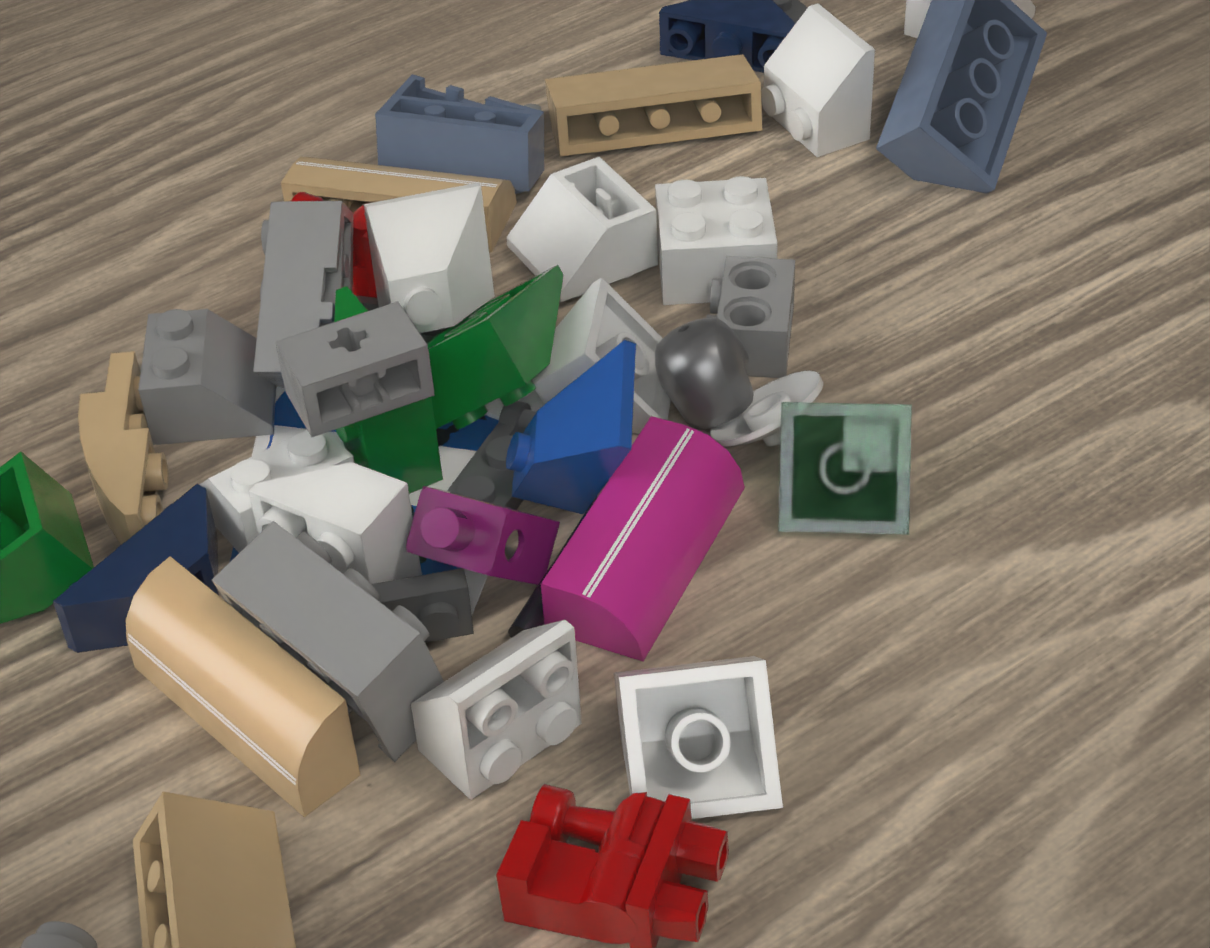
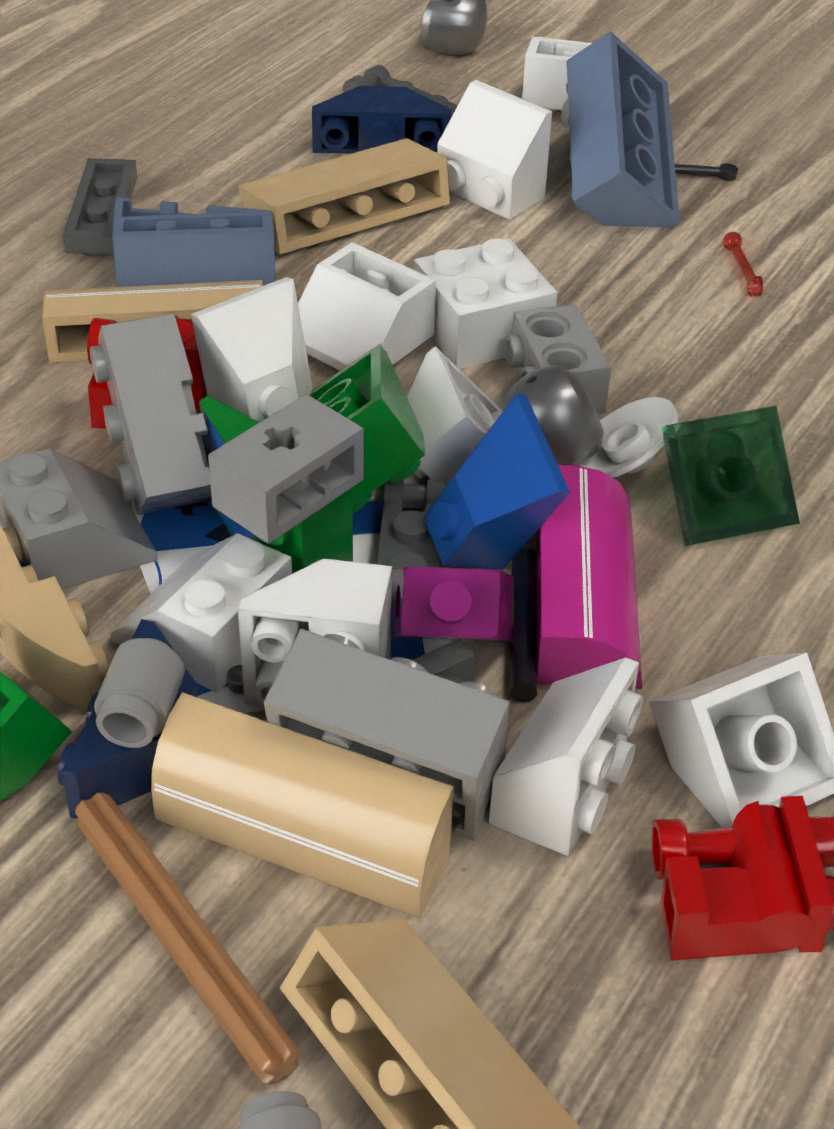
camera: 25 degrees left, 0 degrees up
none -> dark grey plate [63,158,137,257]
none -> medium nougat axle [75,792,299,1085]
none -> light grey brick [94,638,185,748]
none -> black hinge [675,163,738,181]
none -> clear red hinge [723,232,763,297]

